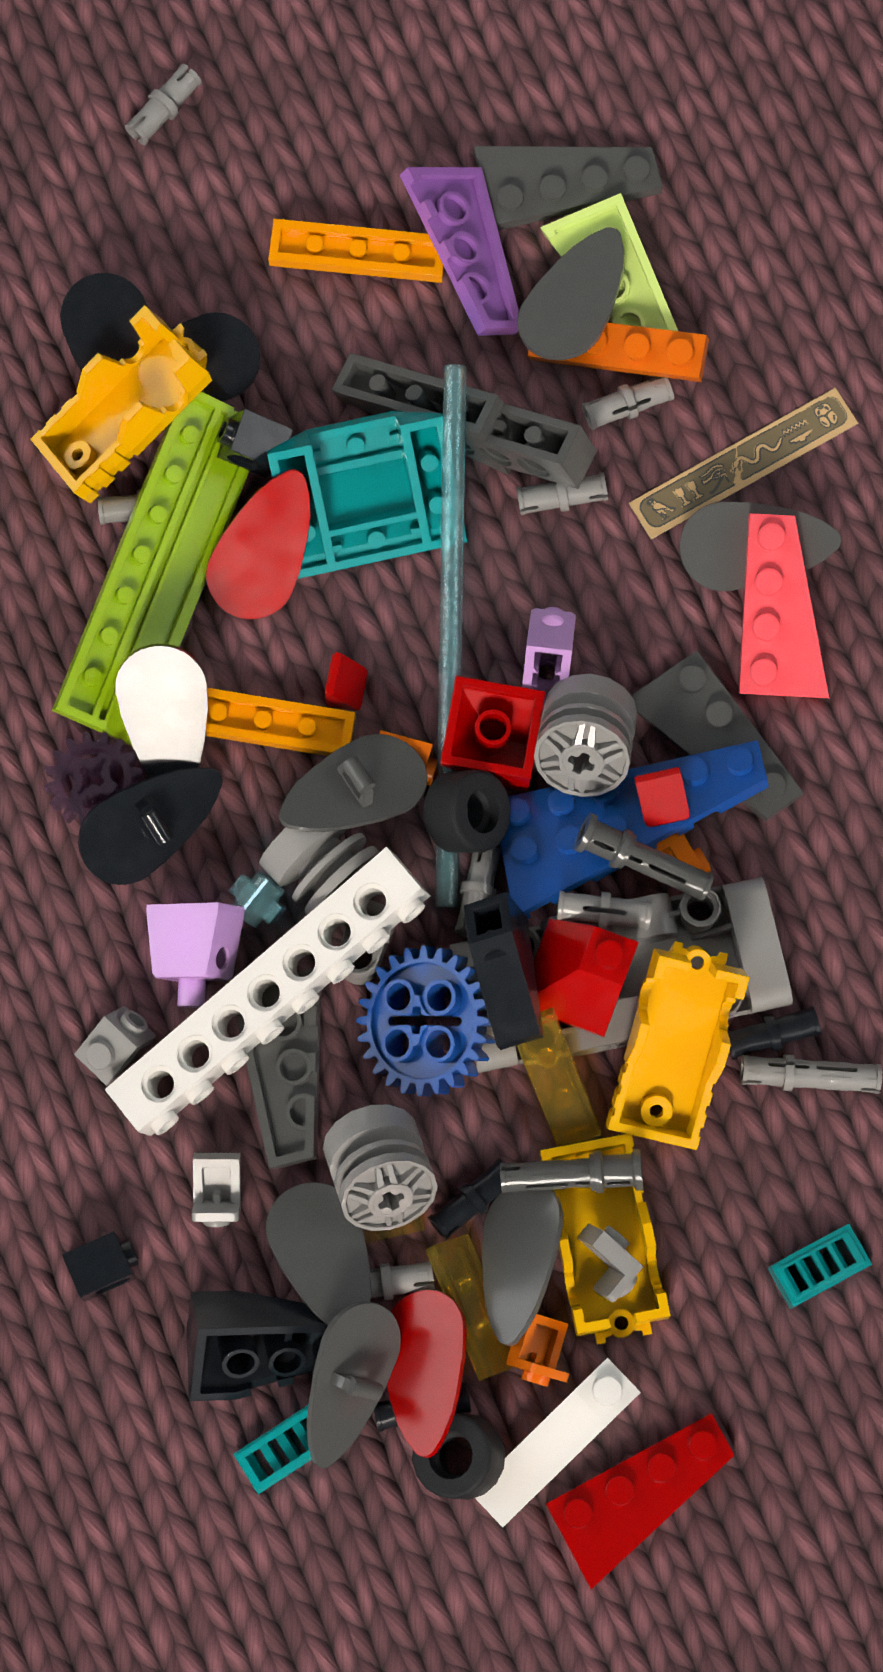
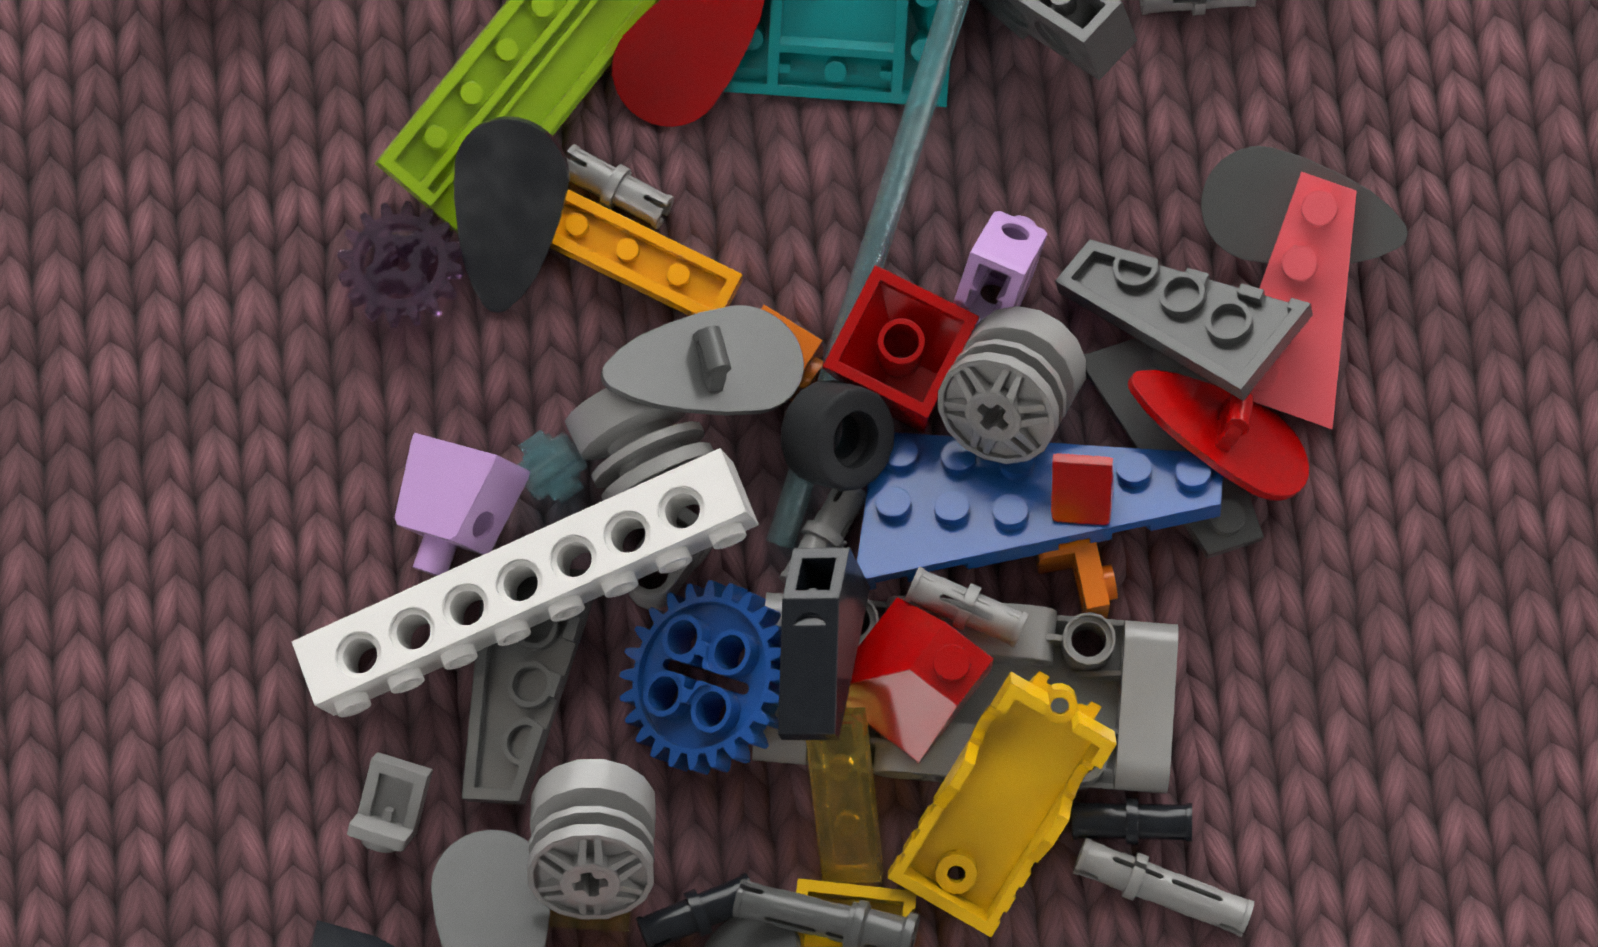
camera: 20 degrees right, 0 degrees up
black brick [62,1231,139,1301] -> none
light grey bracket [74,1006,156,1086] -> none
black shield [78,767,223,885] -> none
red slope [325,652,368,711] -> none
light grey pin [516,472,608,516] -> none
dark grey pin [573,812,714,901] -> none
sticker [629,387,859,539] -> none
none -> light grey pin [566,144,674,229]
none -> wing [1055,239,1313,401]
none -> red shield [1128,370,1309,501]

